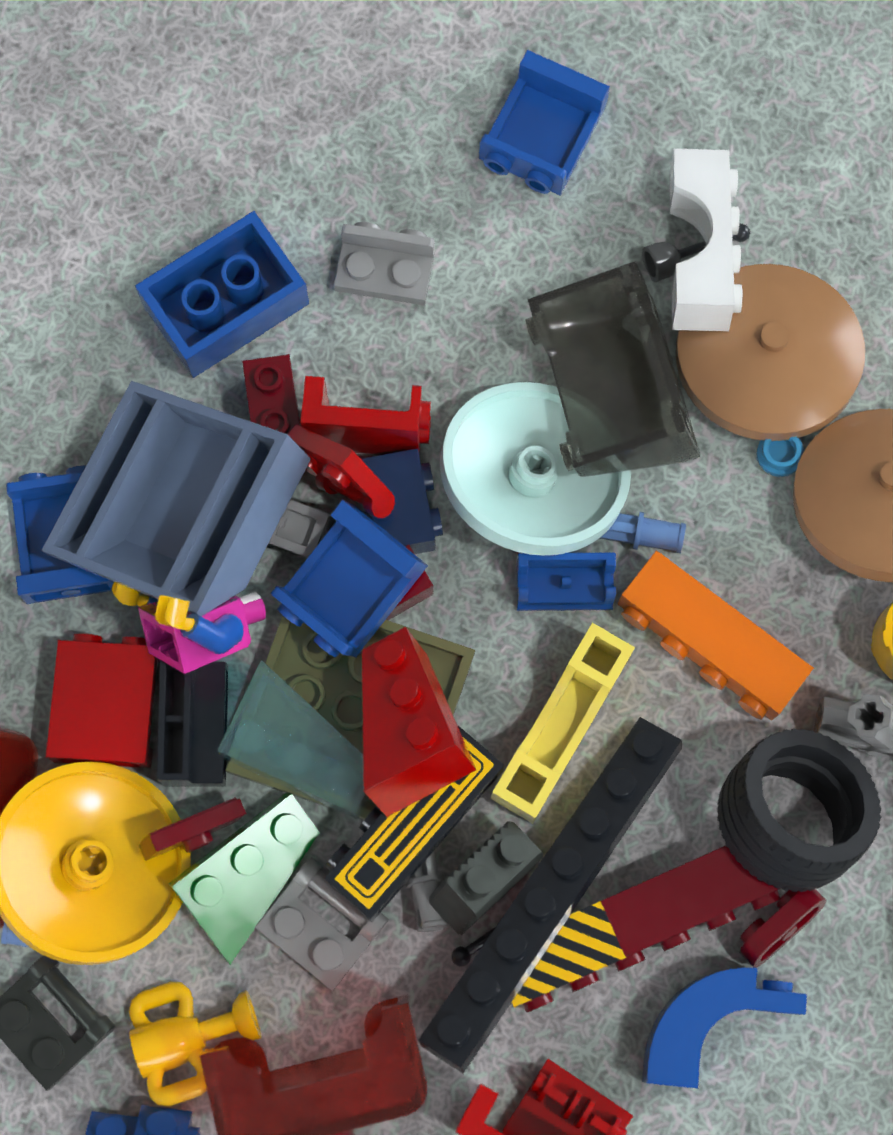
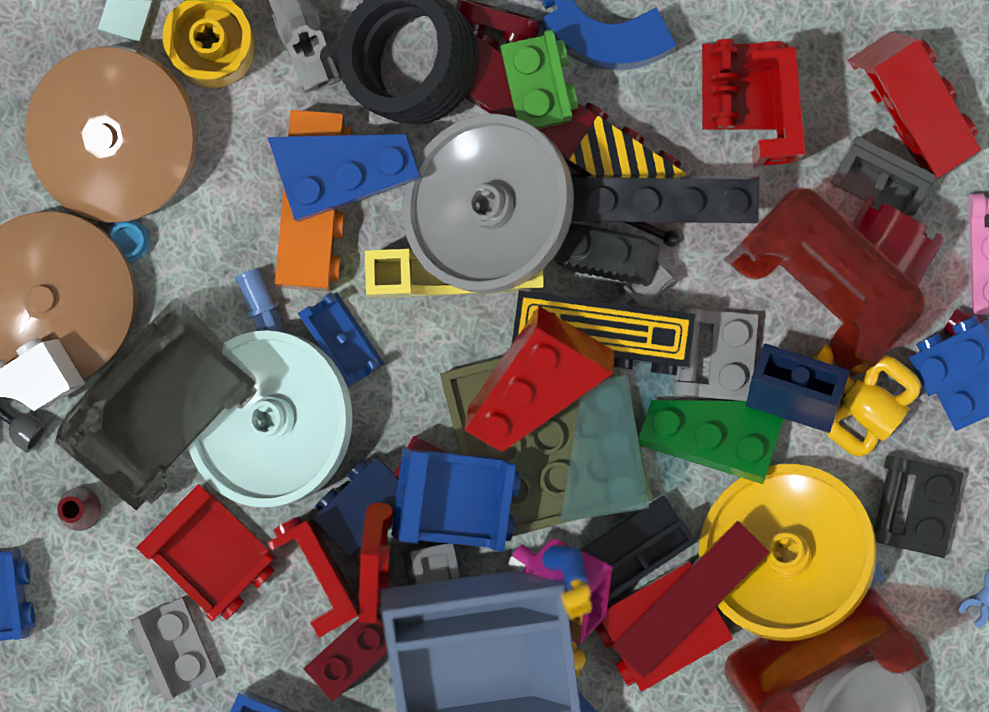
camera: 125 degrees left, 10 degrees up
dark red plate [139,797,247,861] -> none
none -> dark red cone [57,487,101,531]
none -> red panel [136,484,277,622]
none -> blue wing [267,134,422,222]
none -> light grey dish [402,114,574,293]
none -> bright green bracket [500,30,578,129]
none -> dark red tile [611,520,770,678]
none -> dark blue brick [746,343,850,433]

